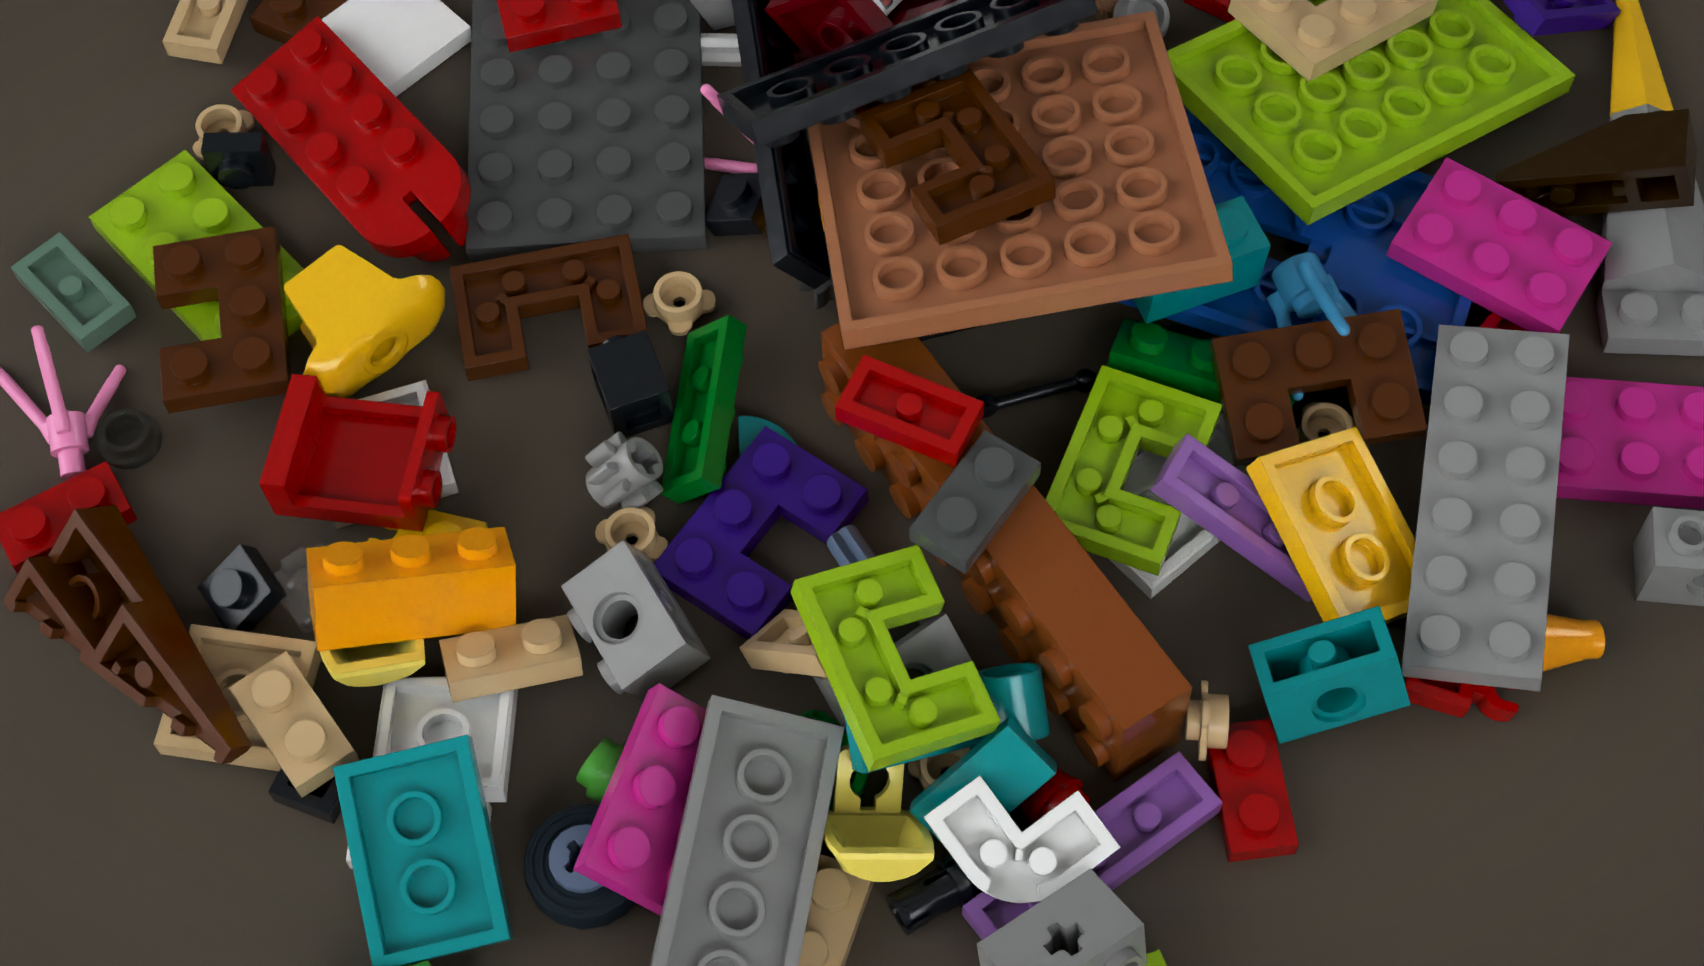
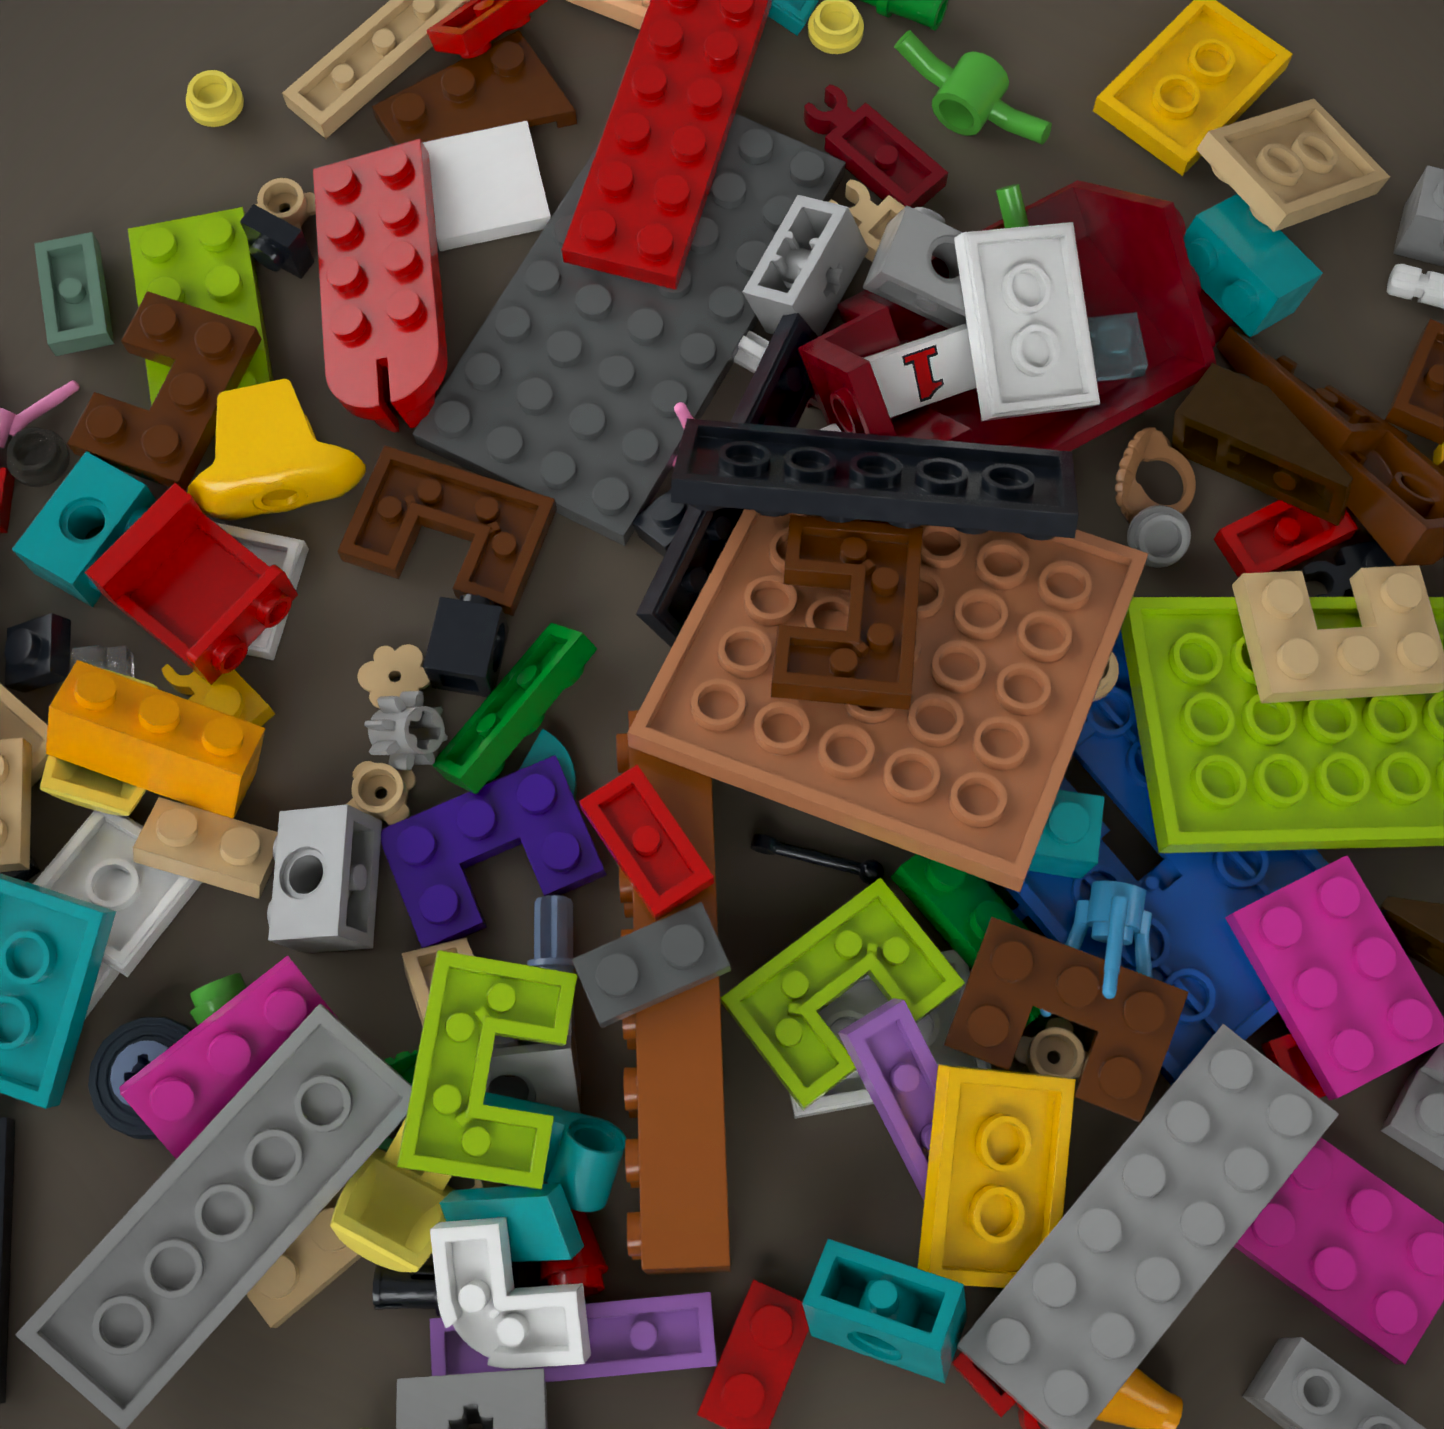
camera: 30 degrees right, 10 degrees up
tan plate [643,271,716,336] -> none
tan plate [1185,680,1229,761] -> none
none -> teal brick [12,451,157,608]
none -> light yellow plate [186,70,244,127]
none -> tan plant [357,644,430,709]

